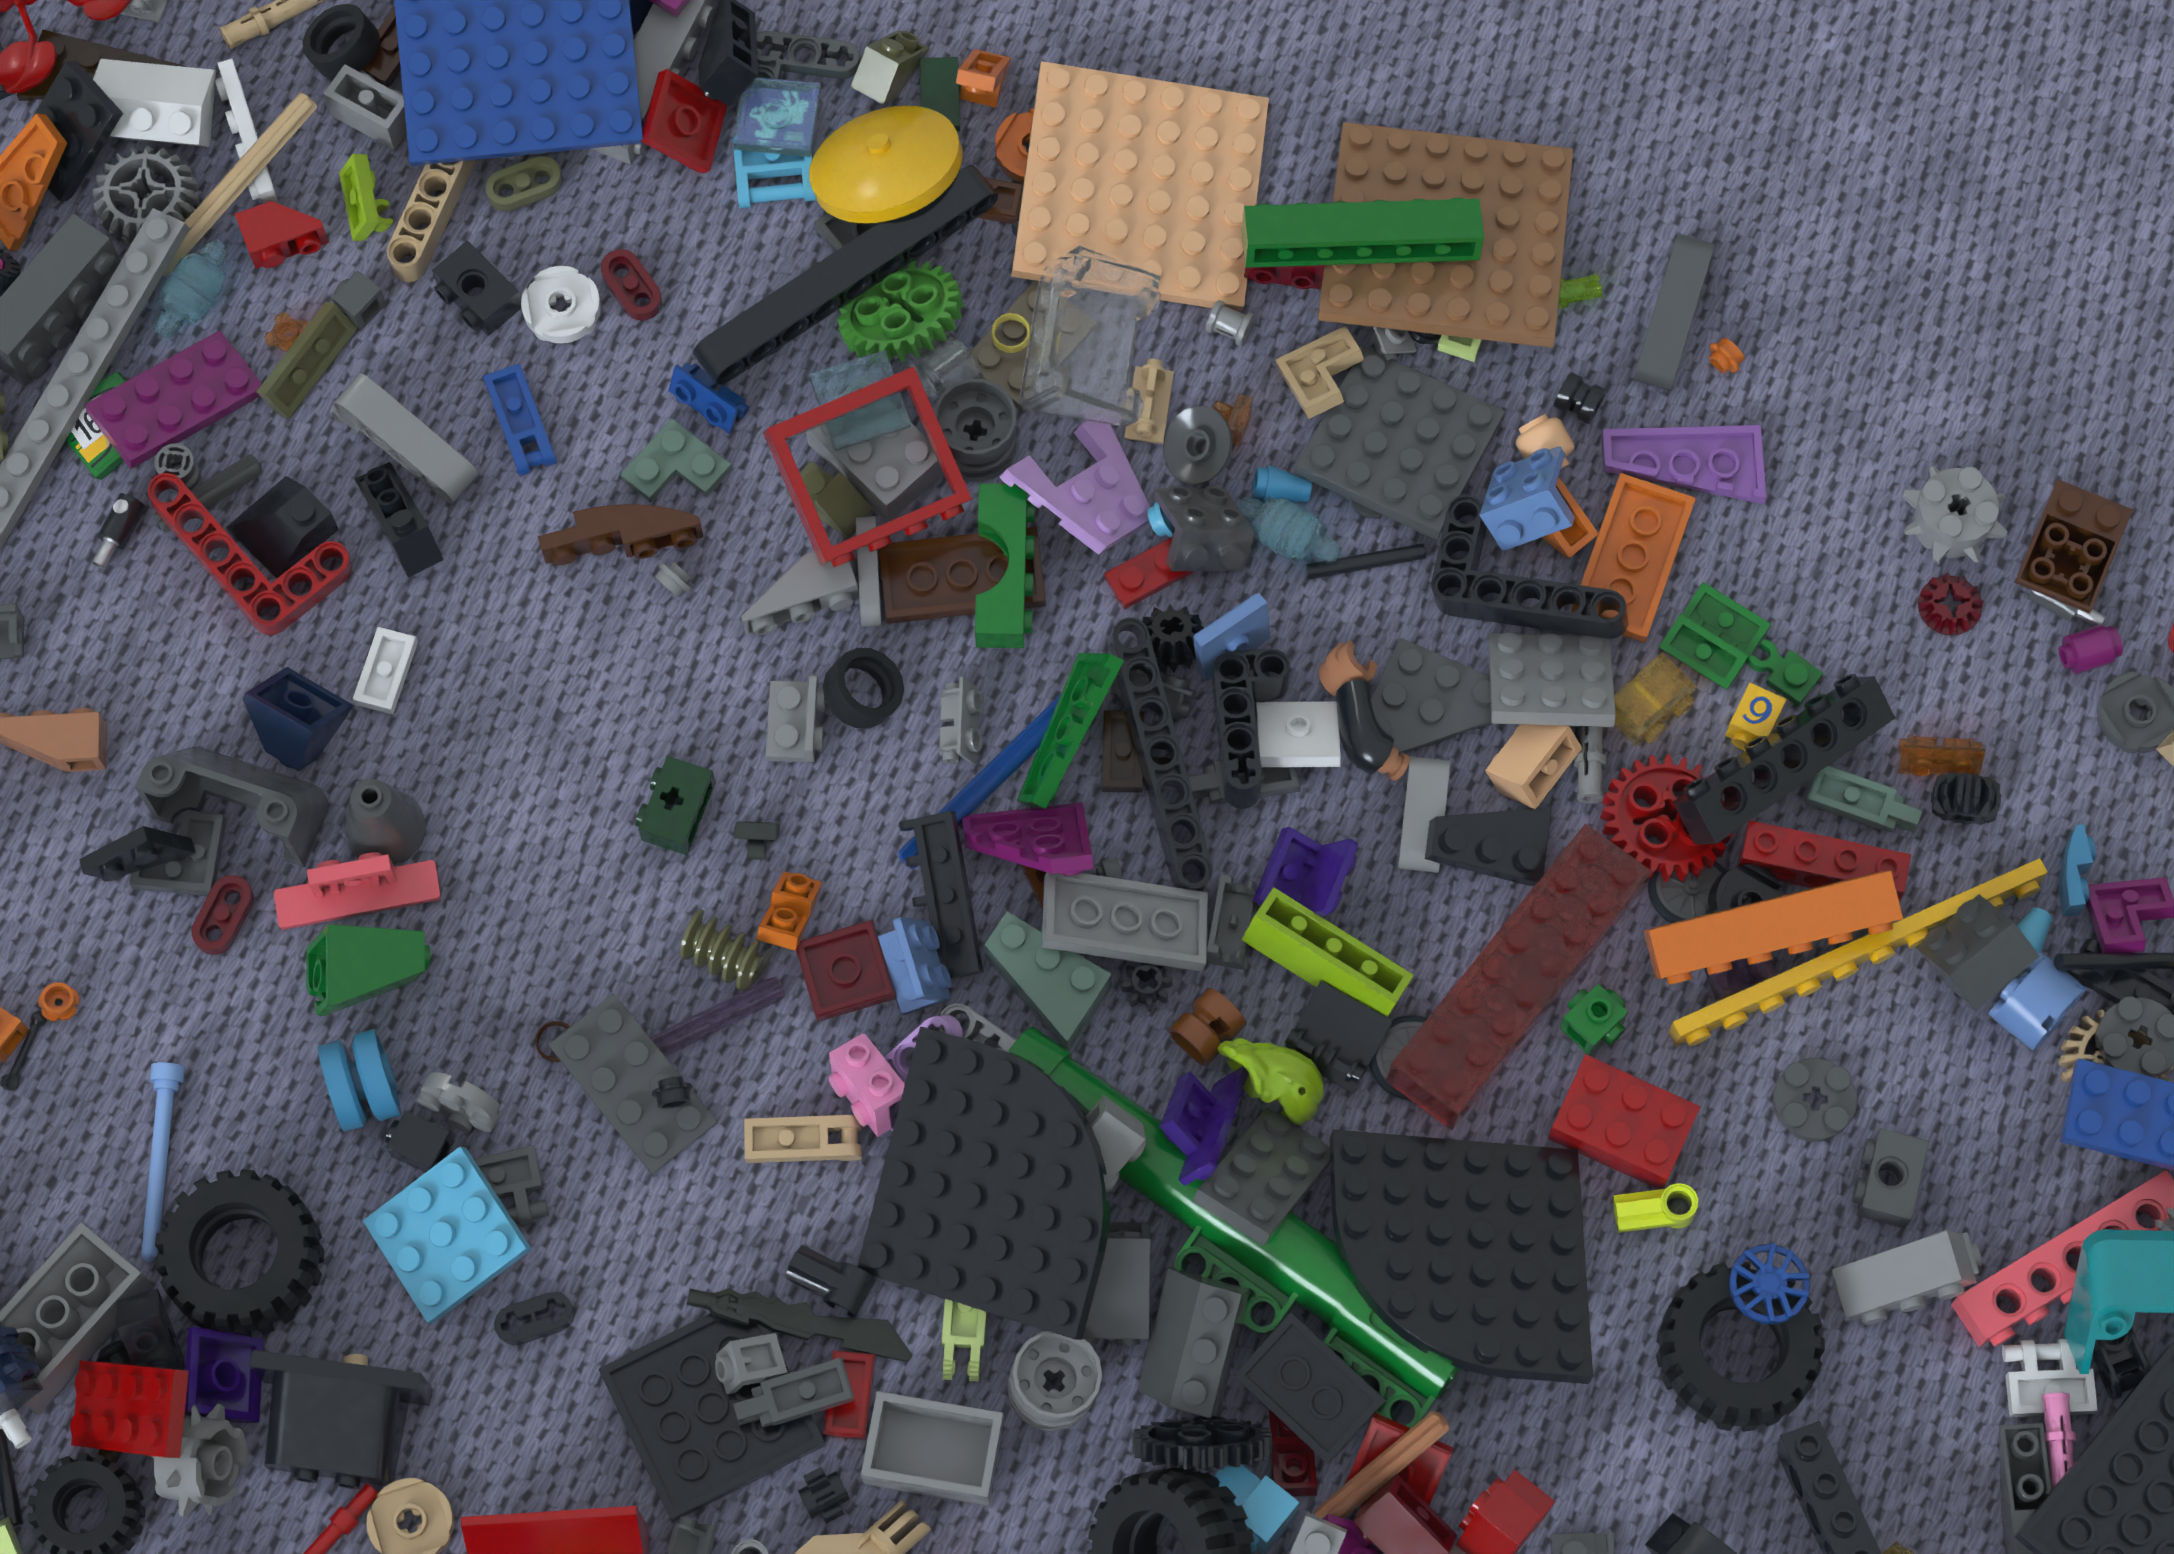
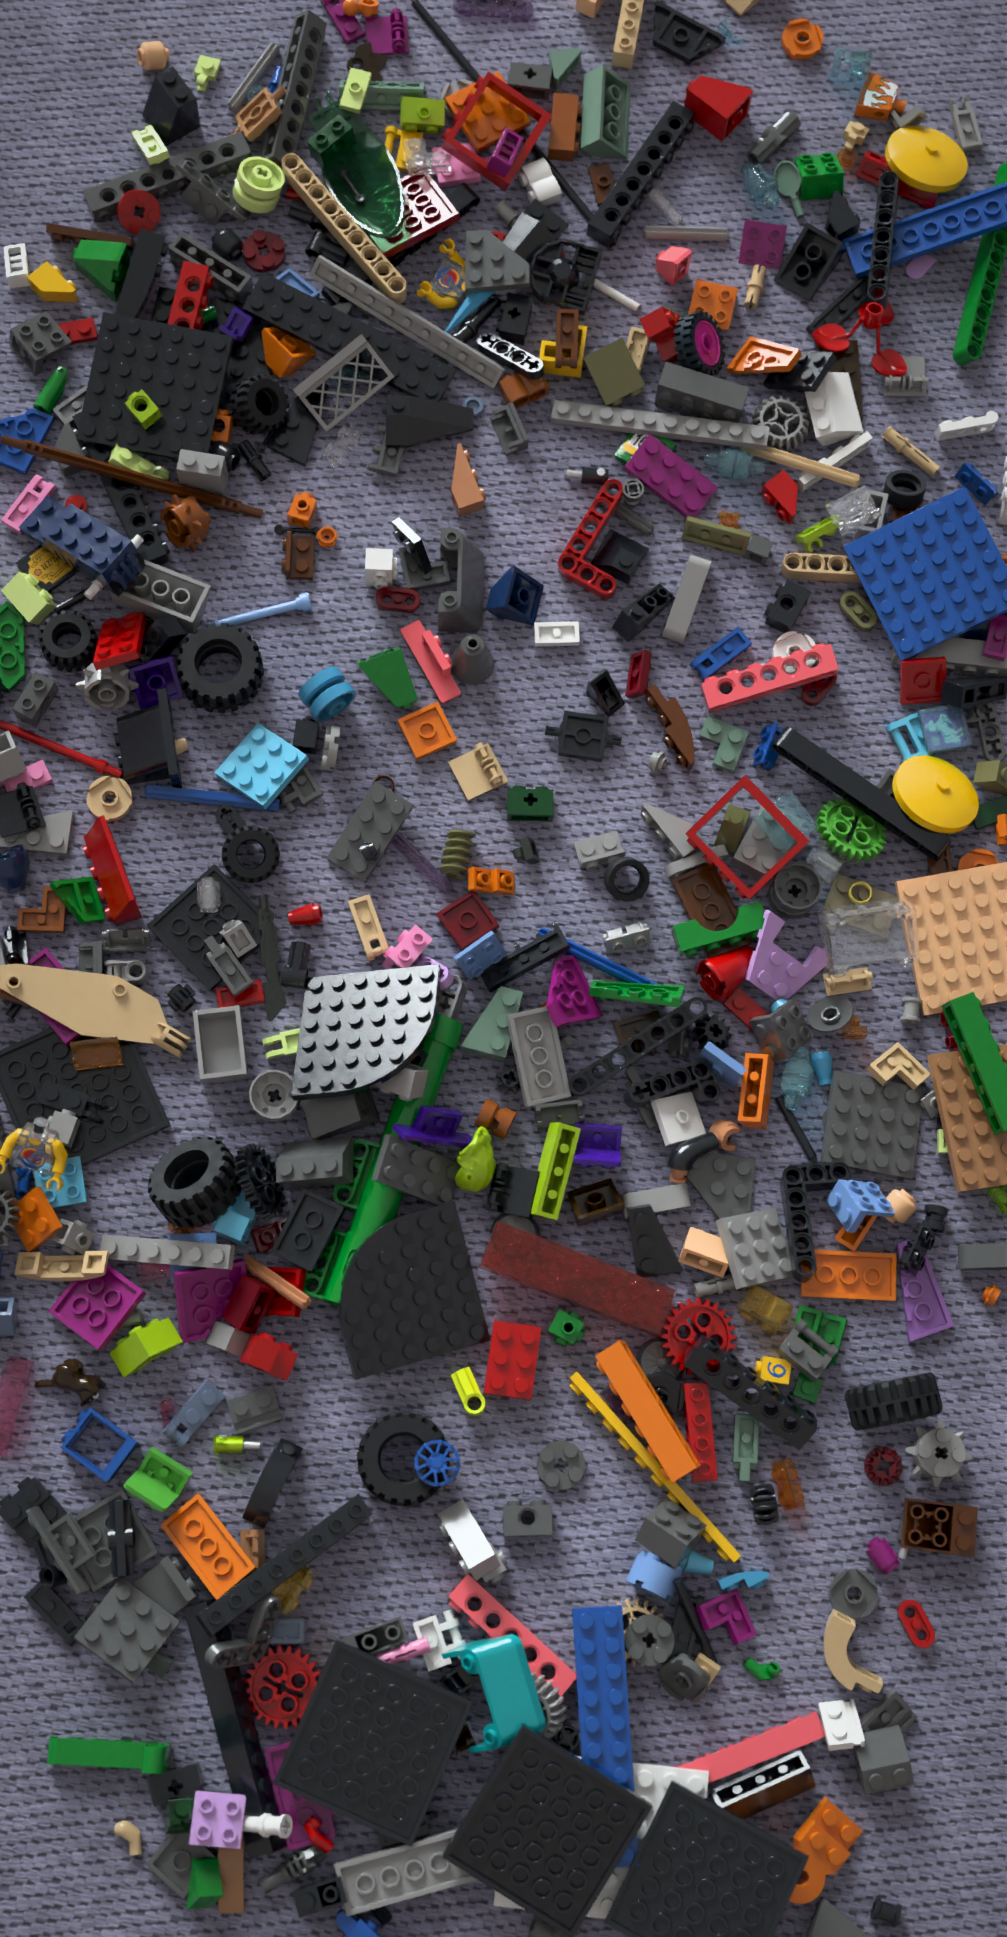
camera: 65 degrees right, 5 degrees up
none -> blue axle [145,784,280,812]
none -> clear brick [197,877,221,913]
none -> black tyre [222,826,280,883]
none -> reddish brown bracket [281,531,315,580]
none -> red cone [288,903,323,925]
none -> white brick [365,548,398,589]
none -> orange plate [397,701,457,761]
none -> tan hinge [448,742,508,801]
none -> black plate [545,711,622,762]
none -> dark brown slope [566,1178,625,1227]
none -> black slope [586,669,625,717]
none -> dark red plate [625,650,652,698]
none -> red cone [695,945,756,1002]
none -> coral brick [701,643,839,713]
none -> orange brick [738,1053,774,1129]
none -> dark grey plate [776,1319,839,1382]
none -> clear plate [825,485,882,536]
none -> black tyre [845,1372,943,1431]
none -> black hinge [898,1220,935,1277]

